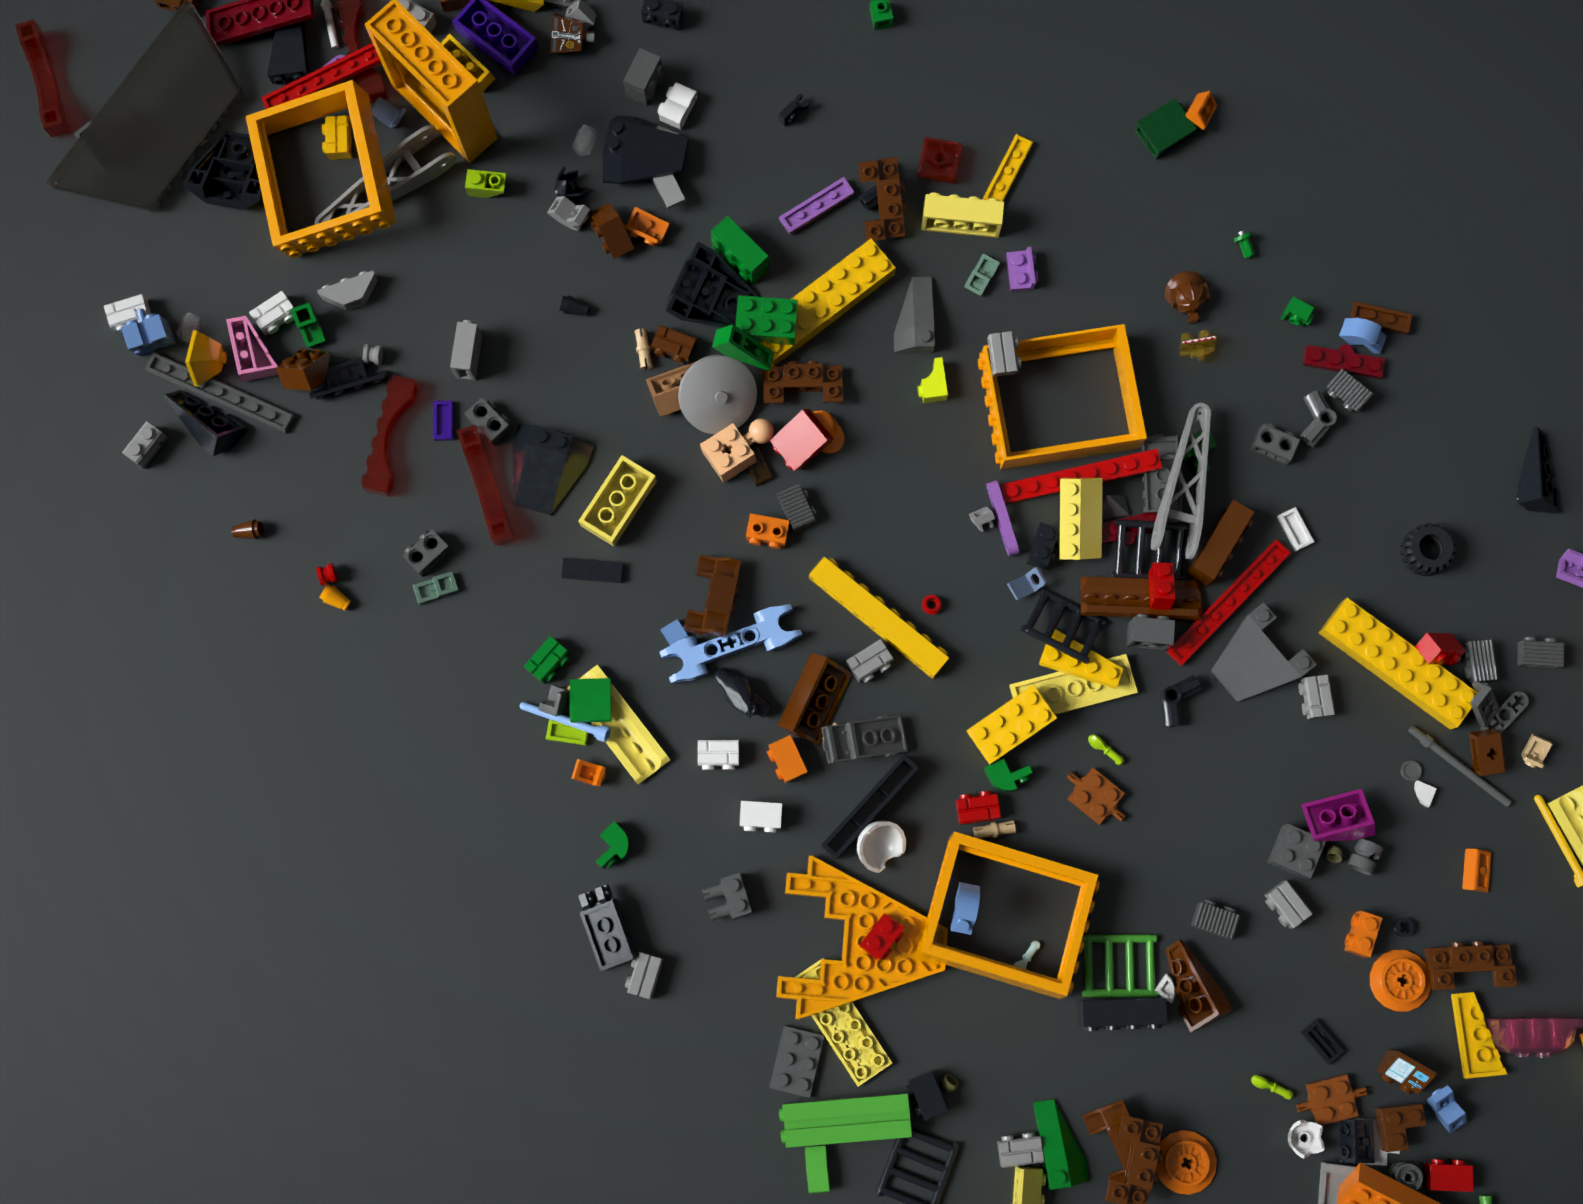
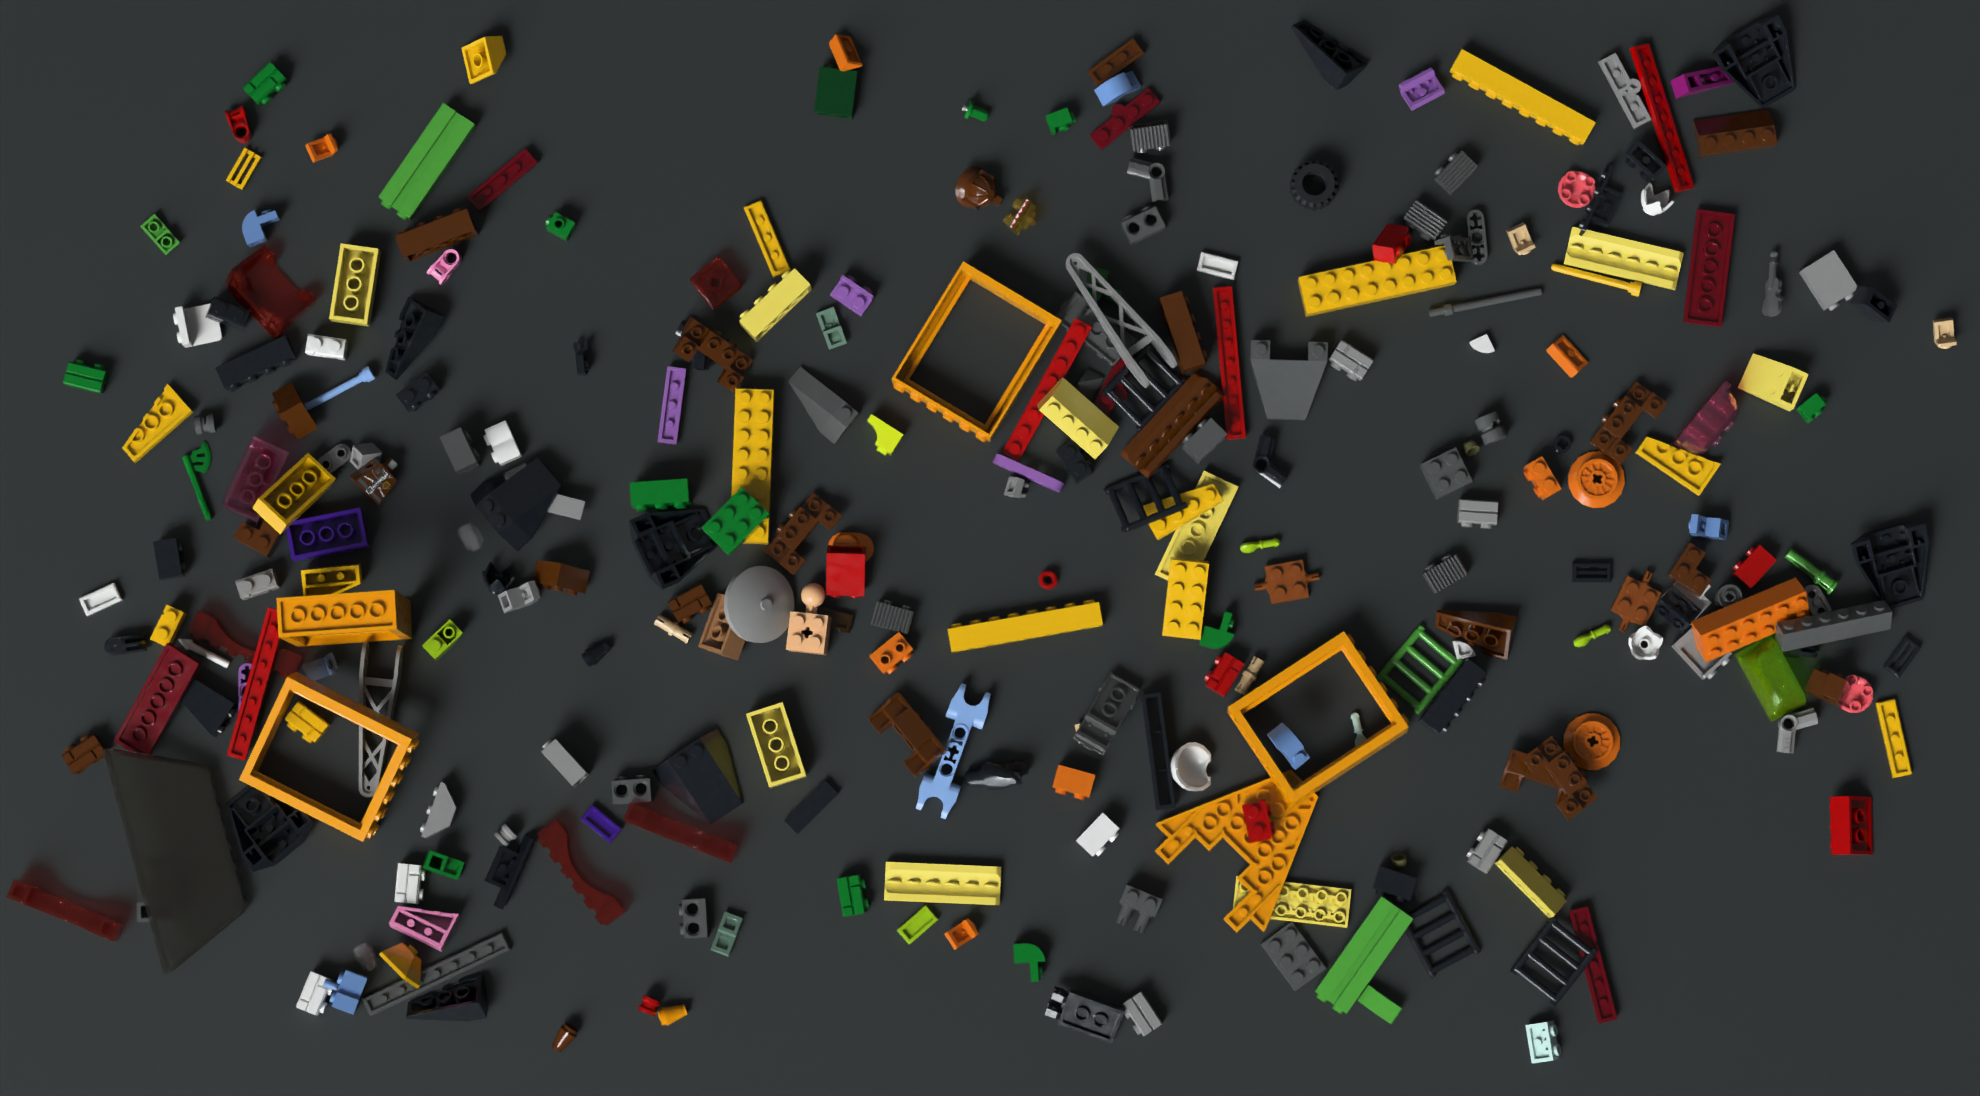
camera: 50 degrees left, 5 degrees up
light grey brick [122,421,168,469] -> none
reddish brown slope [276,348,331,391] -> none
light blue piece [520,702,611,743] -> none
dark grey panel [538,685,570,717] -> none
green slope [570,678,612,723] -> none
orange bracket [624,207,671,246] -> none
medium blue tile [660,619,688,646] -> none
white brick [698,740,739,770] -> none
green slope [712,325,774,371] -> none
reddish brown slope [777,653,852,746] -> none
light grey brick [846,639,893,683] -> none
light grey brick [987,331,1021,377] -> none
sand blue bracket [1007,567,1047,601] -> none
green wedge [1033,1099,1089,1190] -> none
red brick [1148,562,1175,610] -> none
magenta slope [1301,789,1375,841] -> none
reddish brown slope [1376,1050,1436,1095] -> none
dark grey piece [1400,761,1422,781] -> none
reddish brown brick [1469,728,1506,776] -> none

